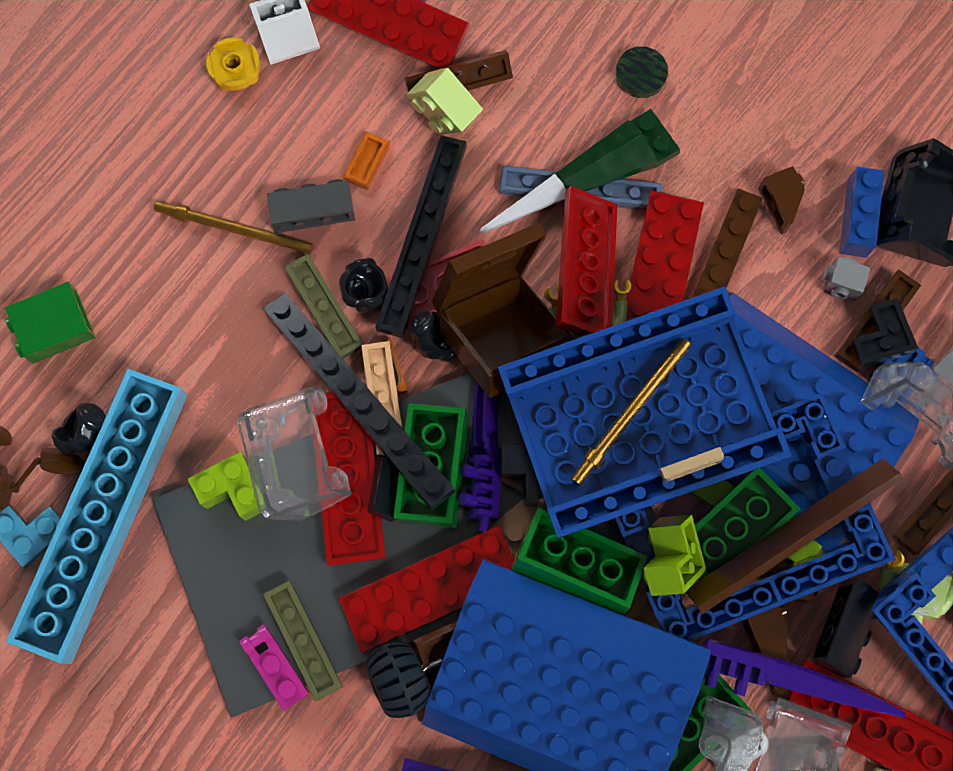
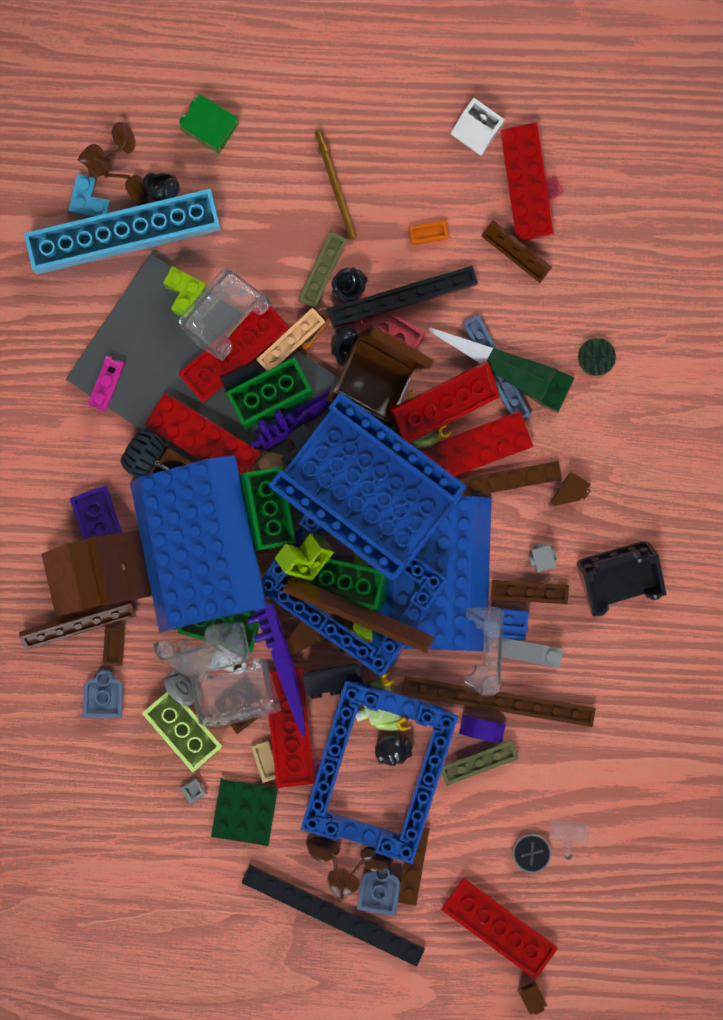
camera: 55 degrees right, 10 degrees up
yellow plate [206,37,261,91] -> none
black plate [263,293,455,510] -> none
olive plate [263,580,343,702] -> none
dark grey brick [267,179,355,233] -> none
yellowish green brick [406,68,483,134] -> none
pearl gold bar [571,338,691,485] -> none
tan tile [660,447,724,483] -> none
blue brick [839,166,884,258] -> none
black plate [852,298,918,368] -> none

